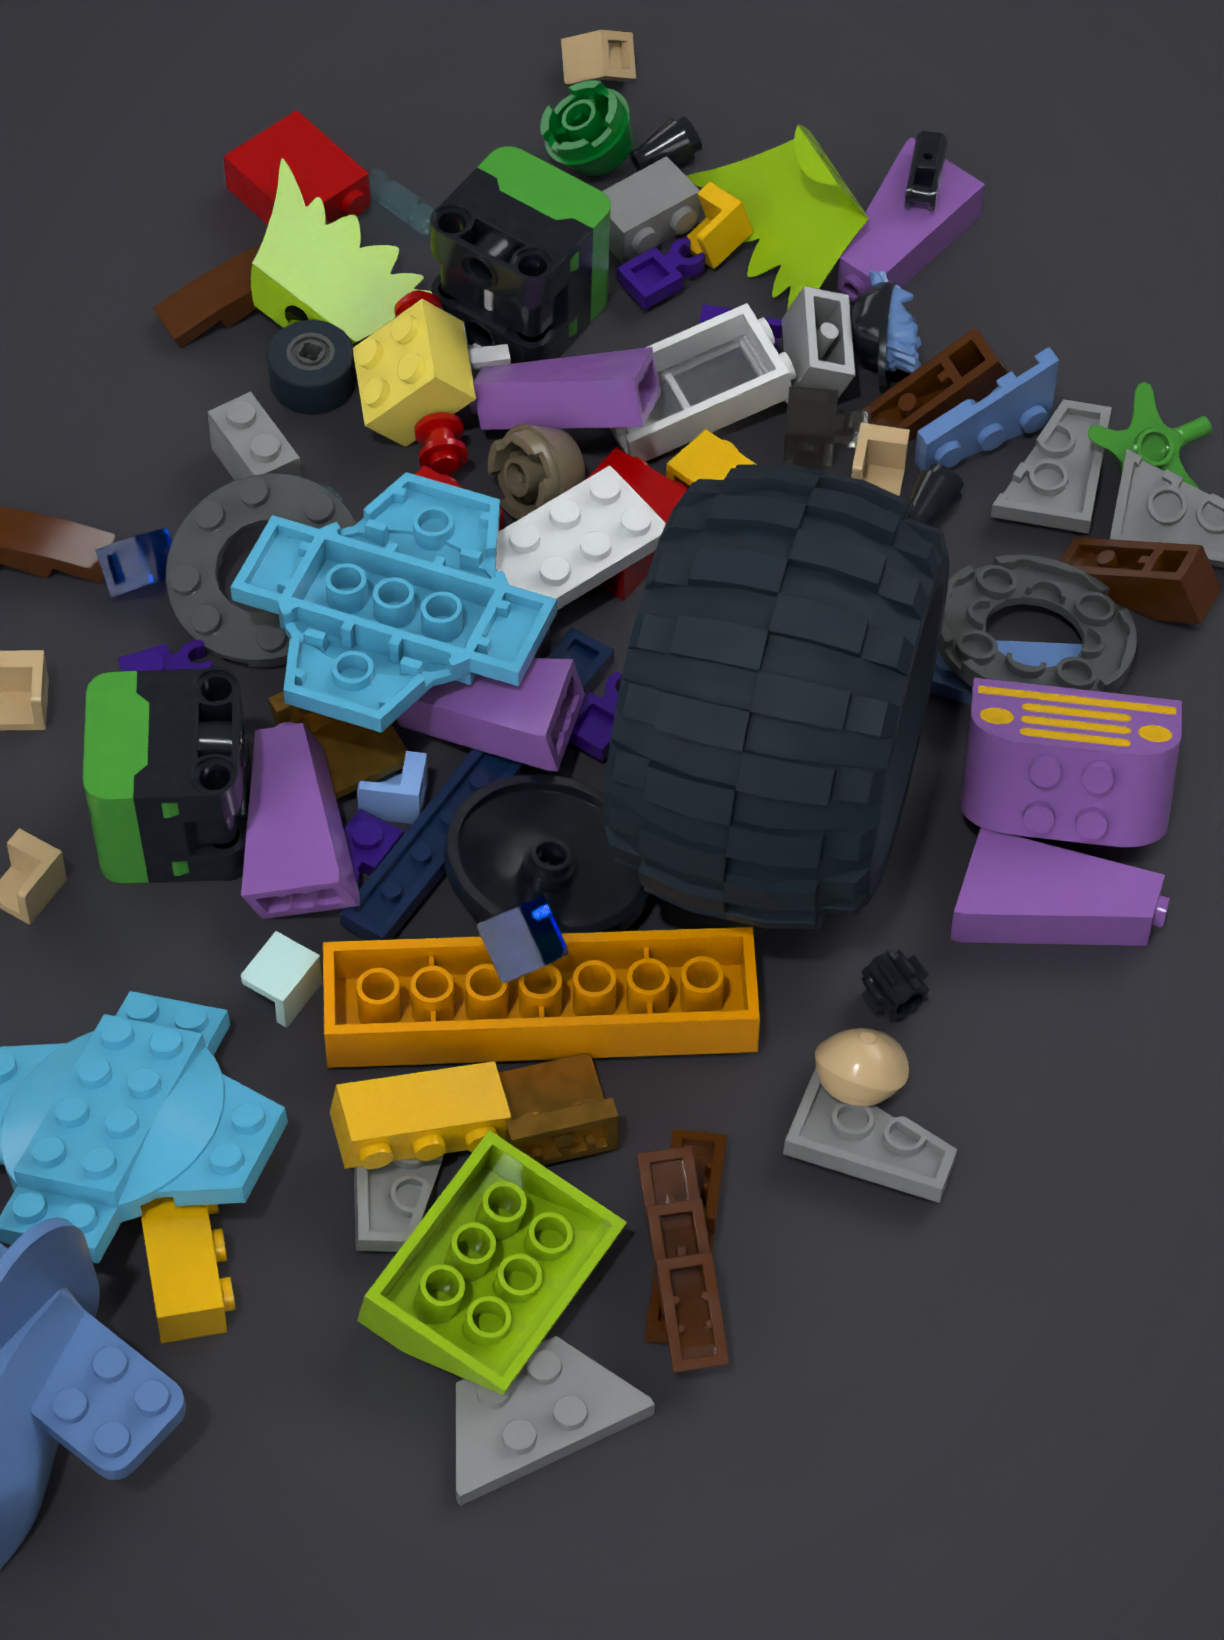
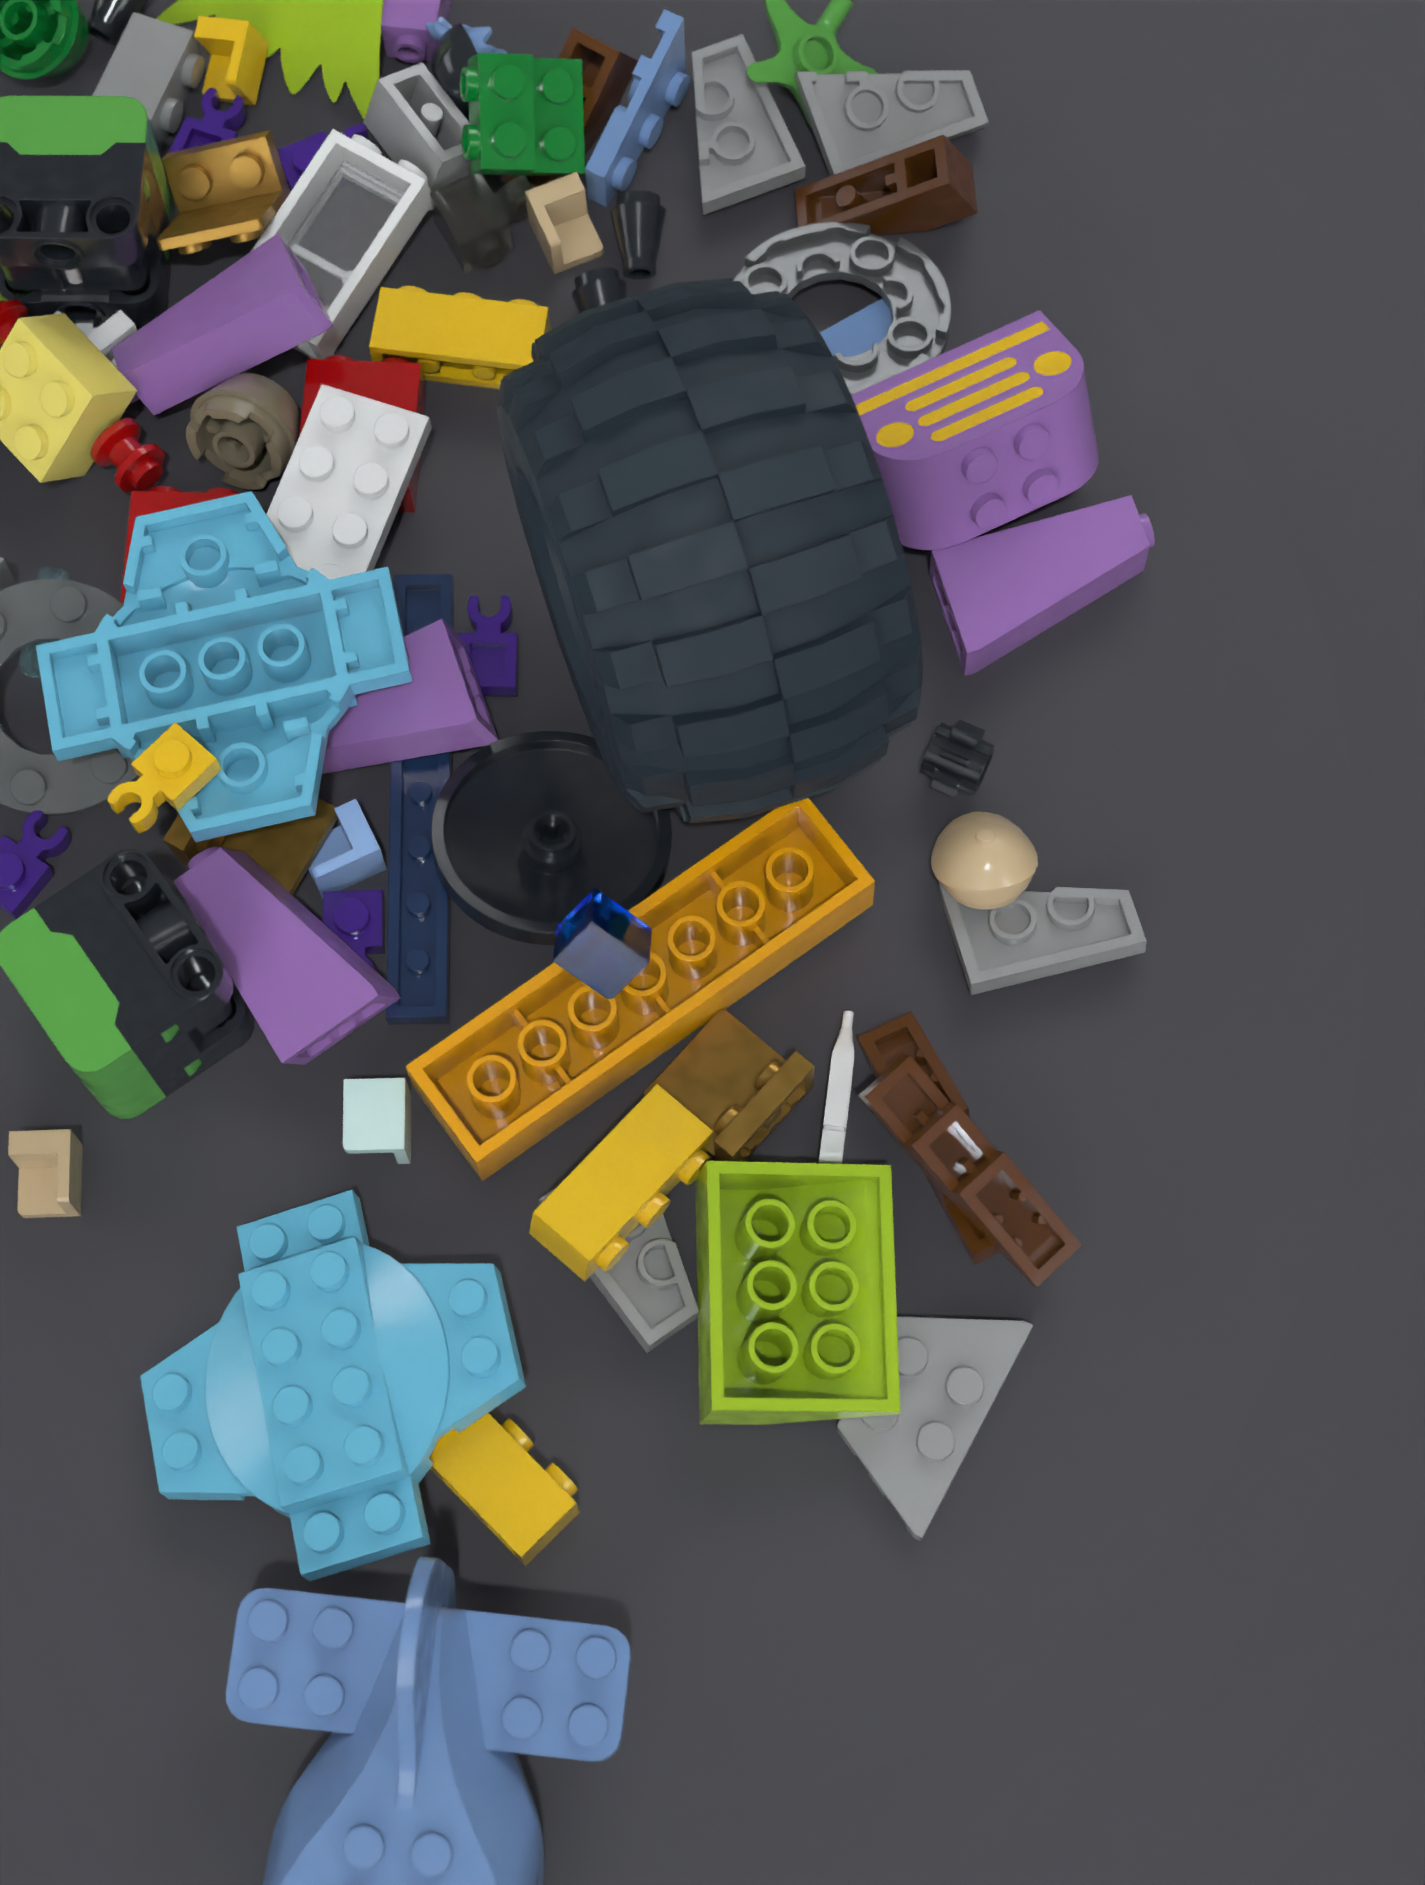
camera: 30 degrees left, 15 degrees up
none -> yellow plate [107,722,222,834]
none -> pearl gold bracket [156,130,290,254]
none -> green plate [460,53,585,176]
none -> white piece [819,1011,854,1164]

